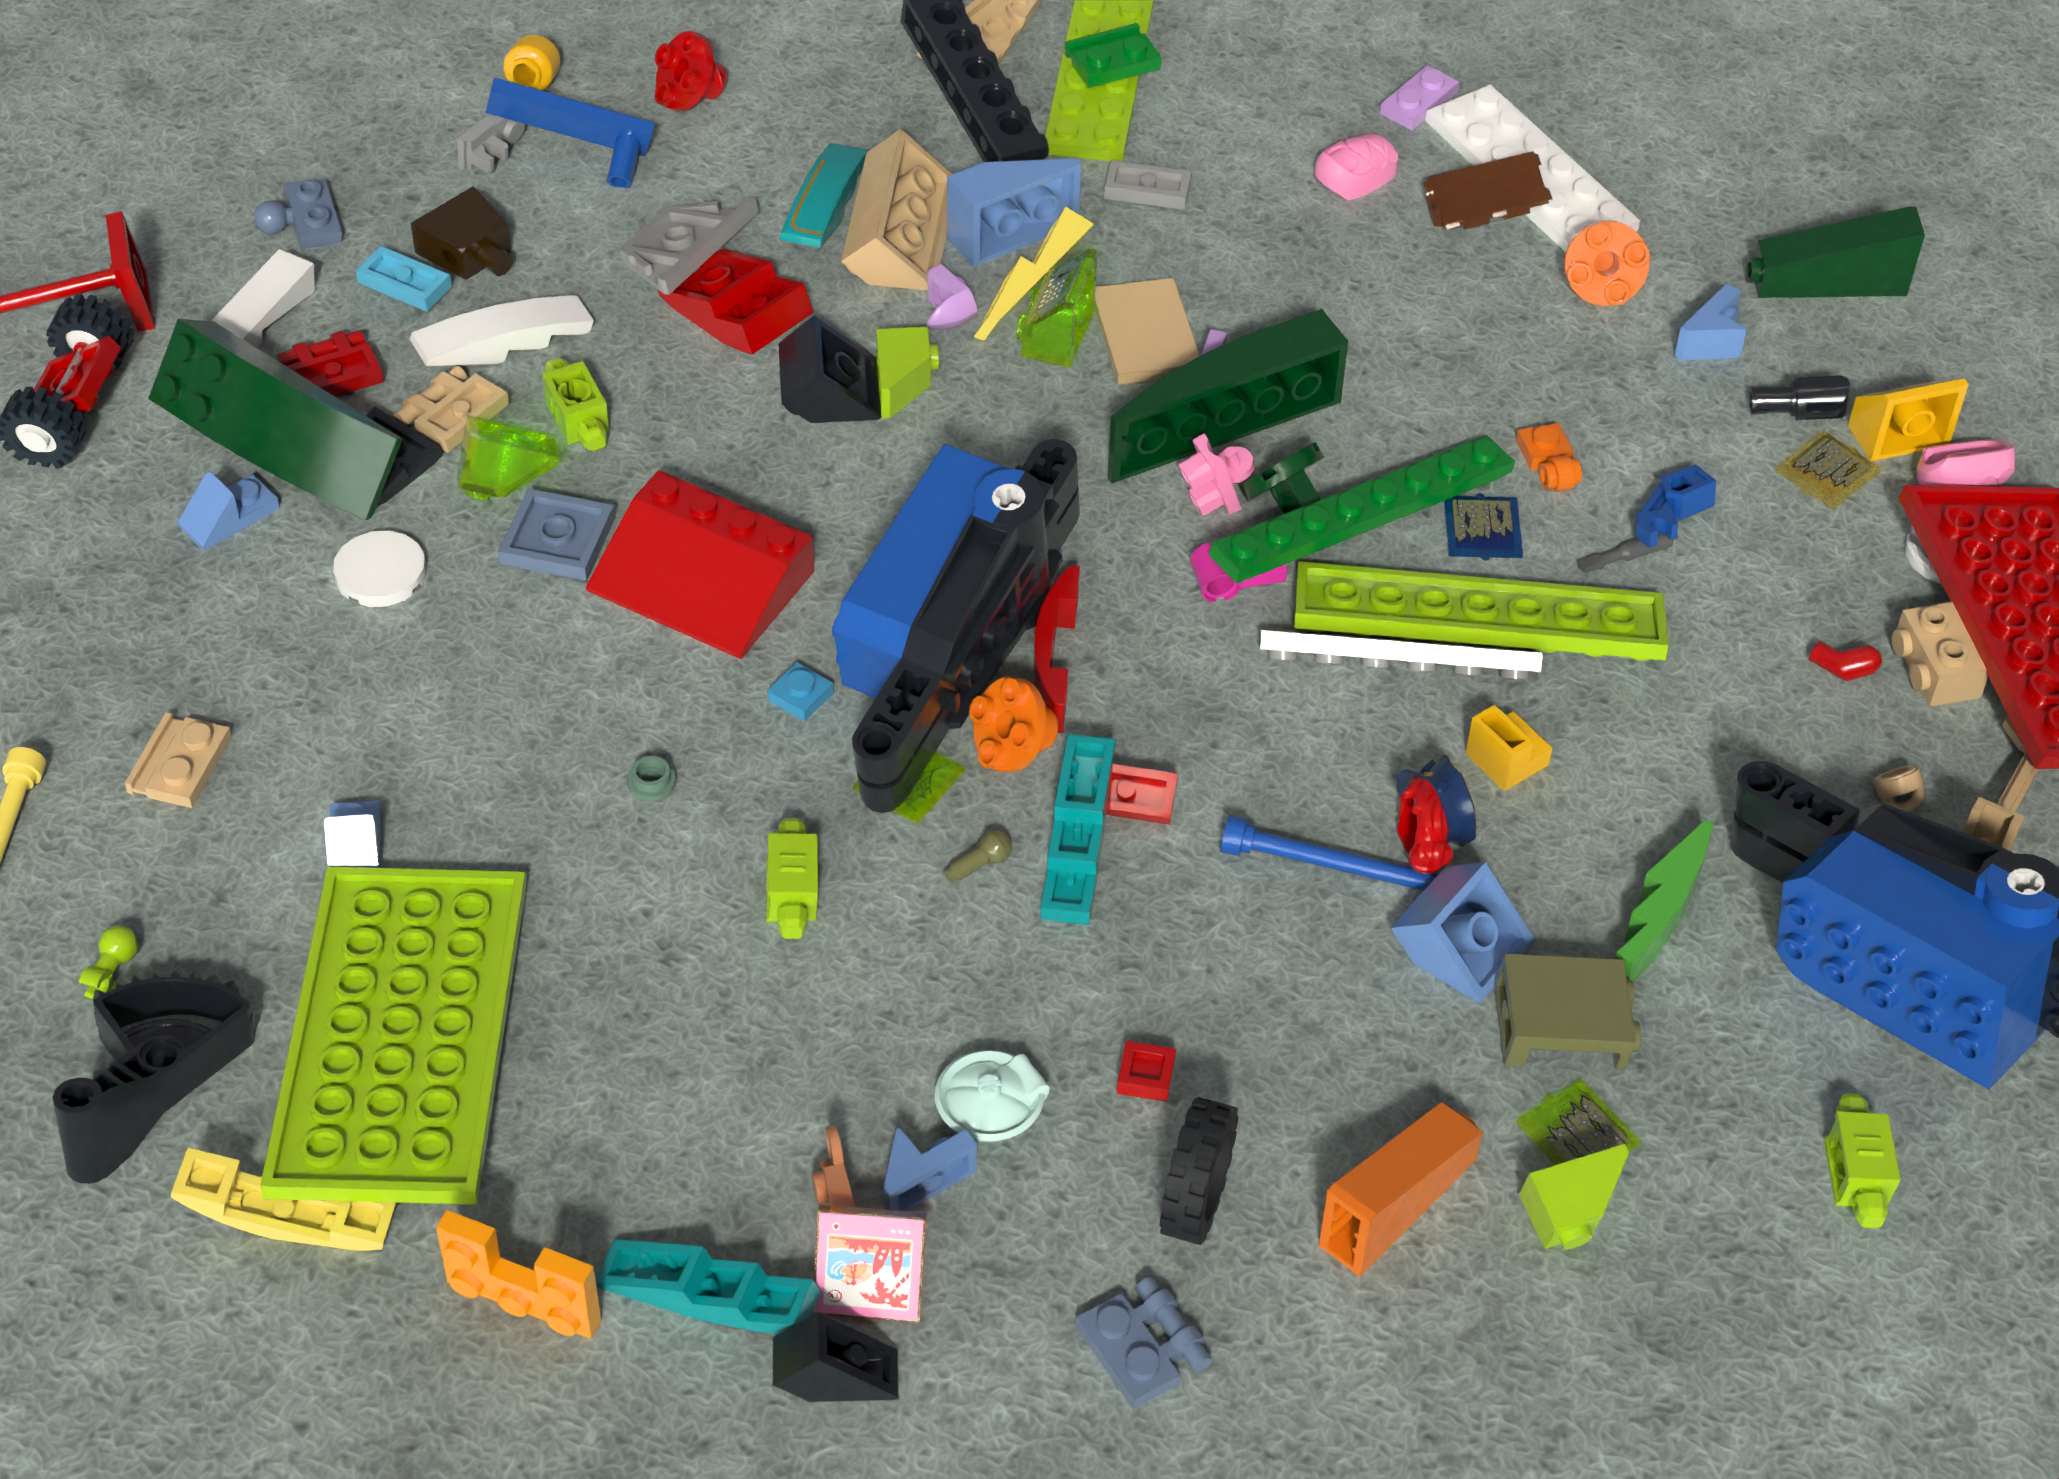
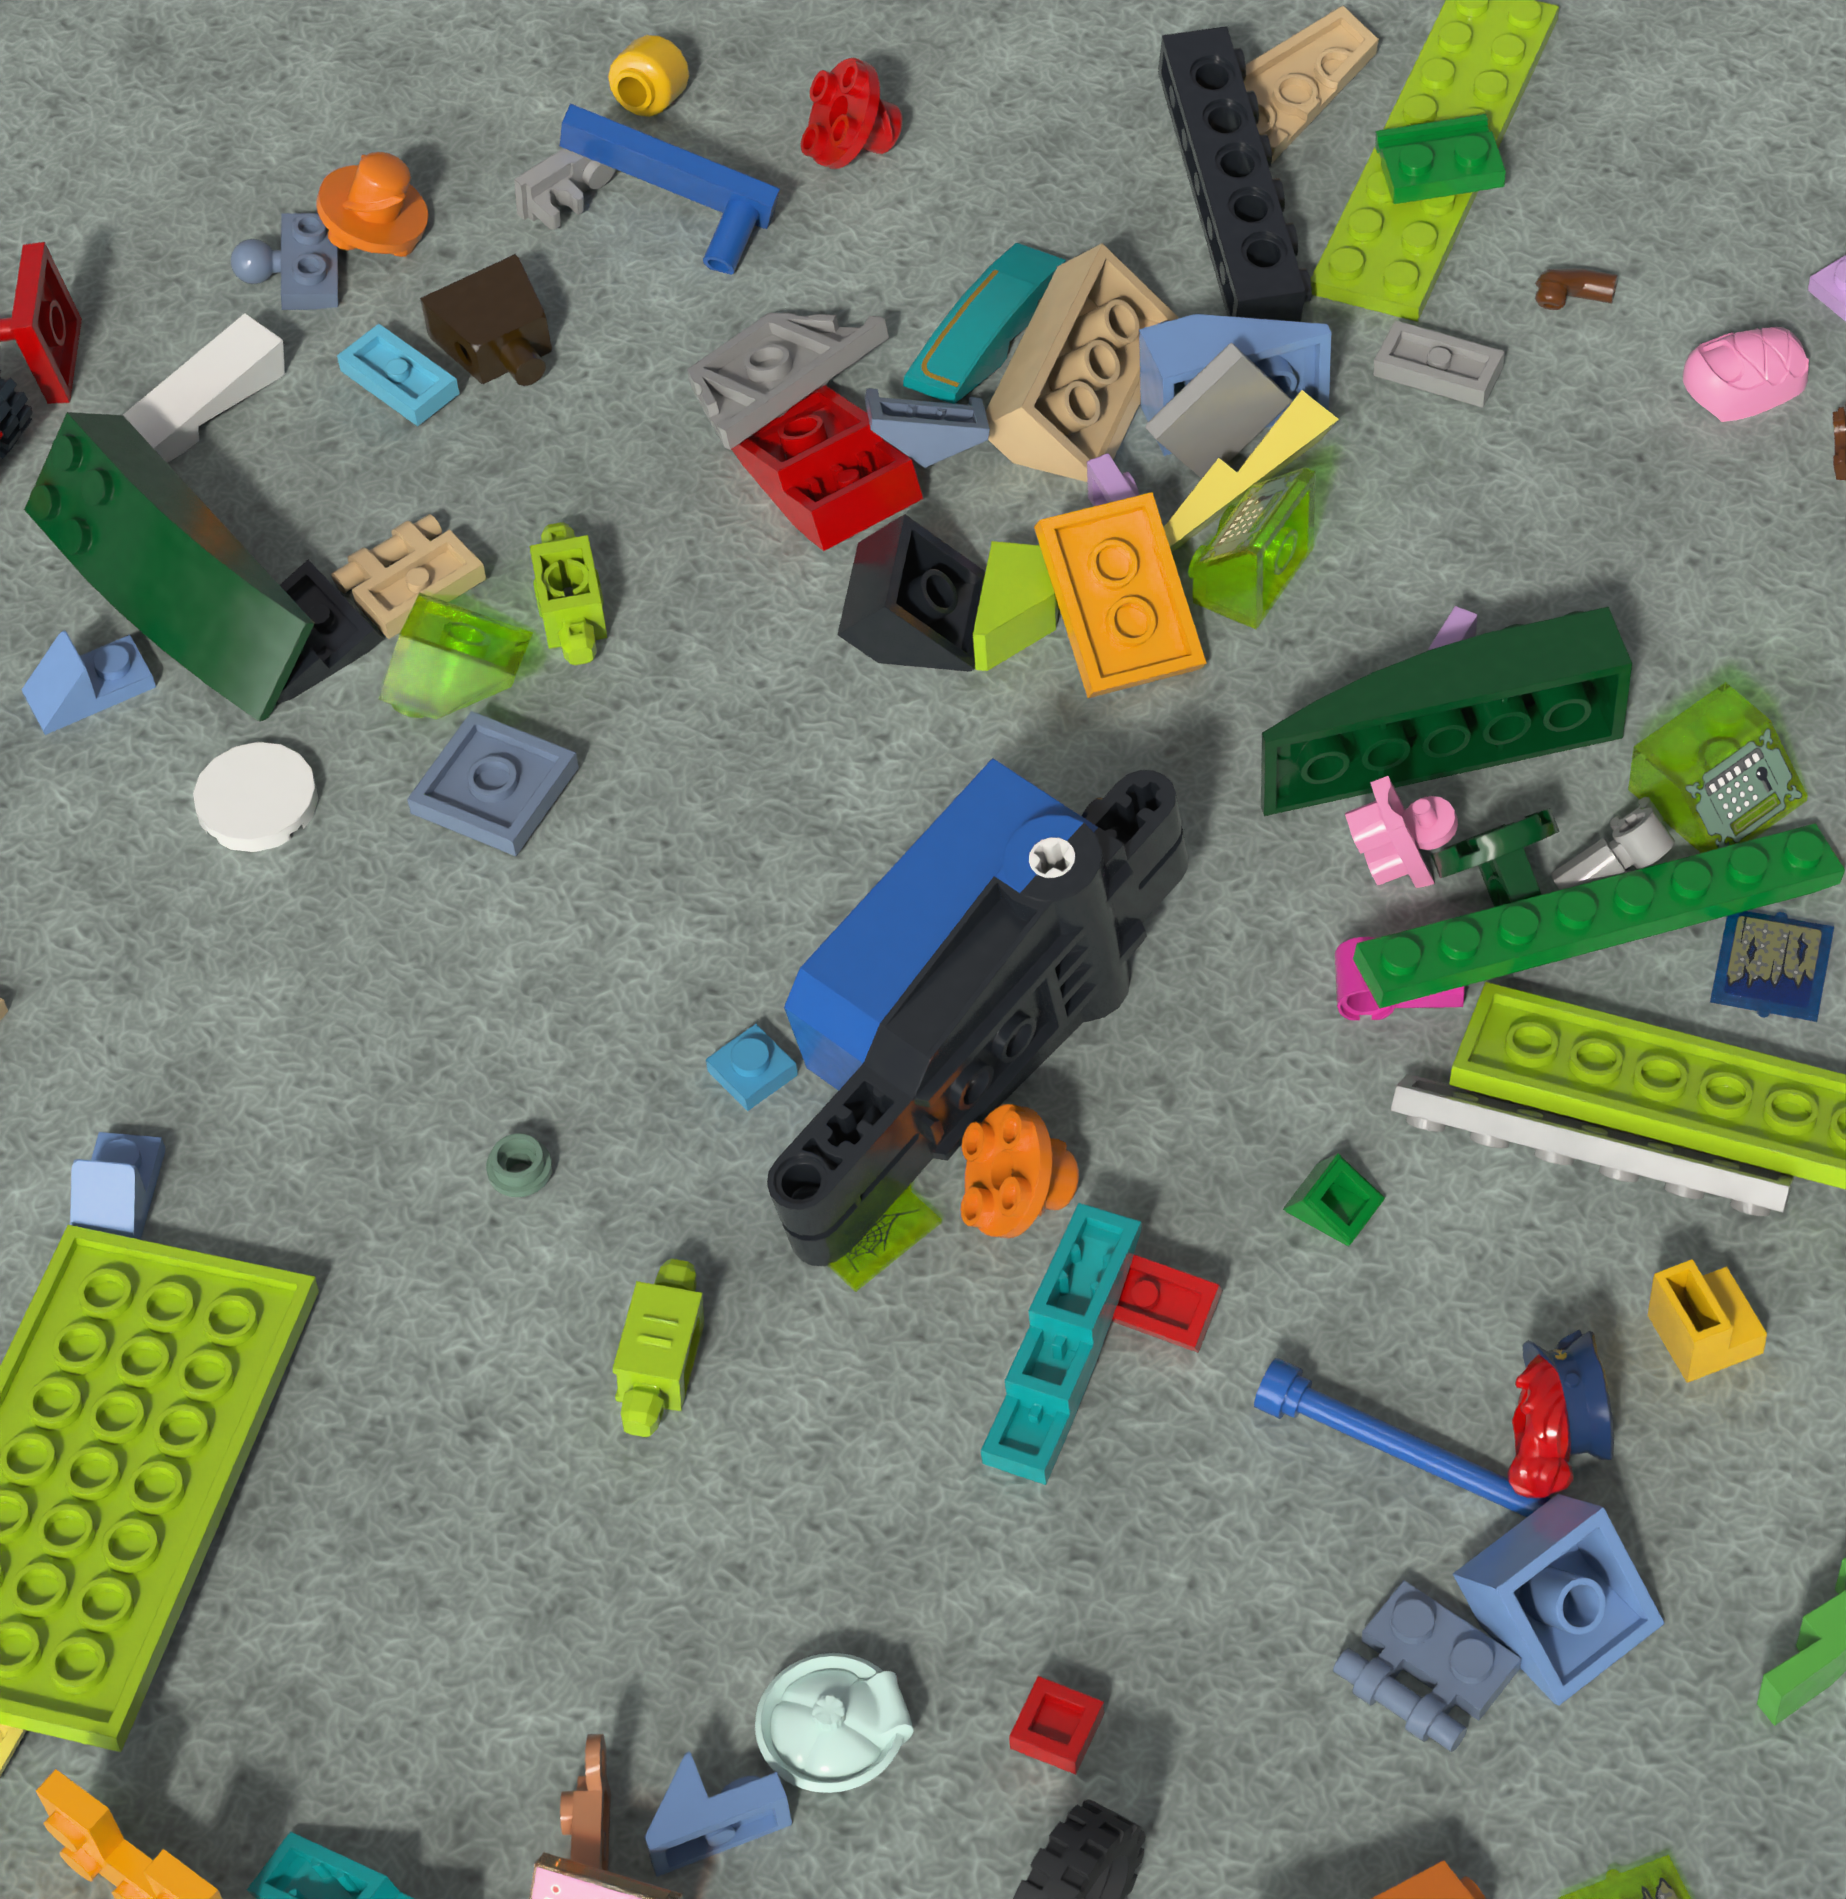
camera: 20 degrees right, 5 degrees up
red plate [277,330,384,397] -> none
white slope [410,295,594,366] -> none
red slope [586,470,814,659] -> none
olive piece [943,830,1012,883] -> none
red slope [1033,565,1080,733] -> none
tan tile [1091,278,1200,385] -> none
olive panel [1494,953,1641,1069] -> none
none -> orange plate [316,152,428,257]
none -> sand blue slope [865,388,990,468]
none -> light orange plate [1034,492,1206,698]
none -> light grey tile [1145,343,1292,479]
none -> green slope [1283,1153,1385,1246]
none -> sand blue plate [1333,1580,1521,1752]
none -> reddish brown arm [1535,268,1618,310]
none -> light grey bar [1551,797,1675,890]
none -> clear neon green slope [1628,682,1808,853]

